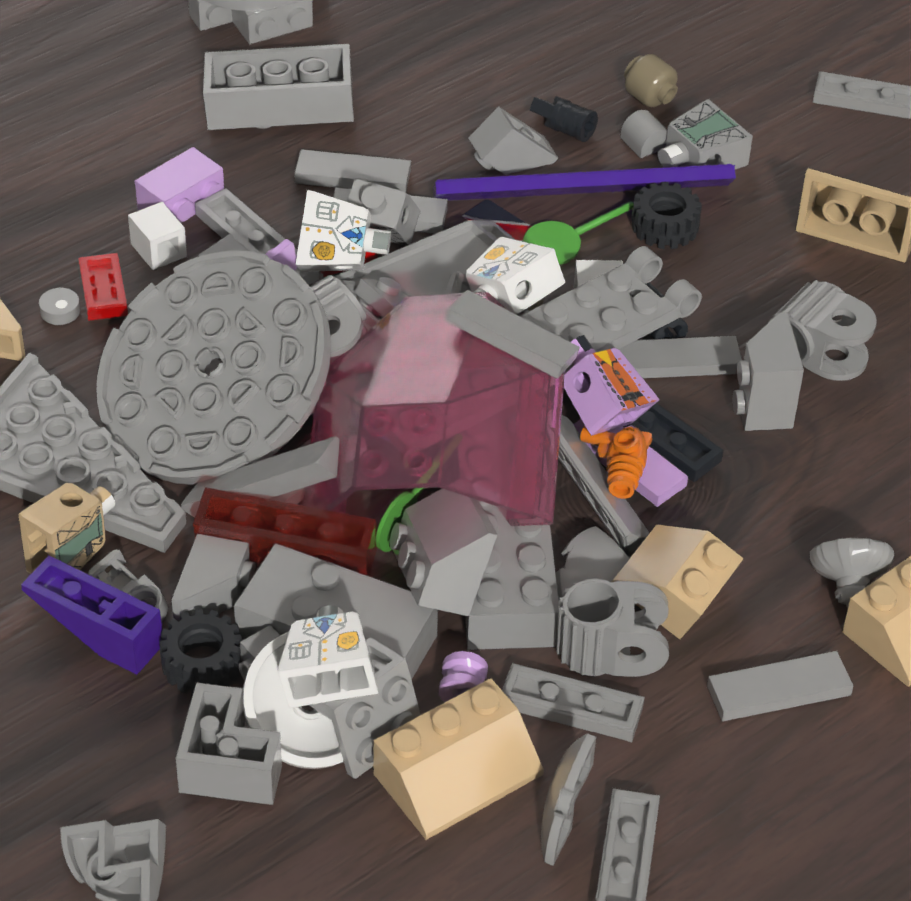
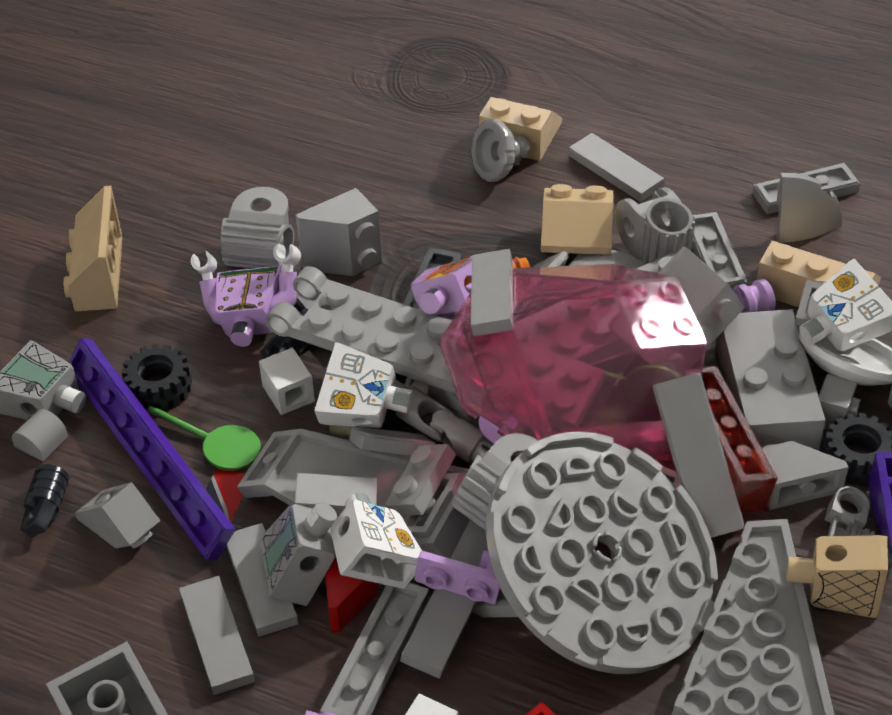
camera: 115 degrees left, 0 degrees up
none -> lavender torso [191,244,301,347]
none -> light grey tile [295,473,377,515]

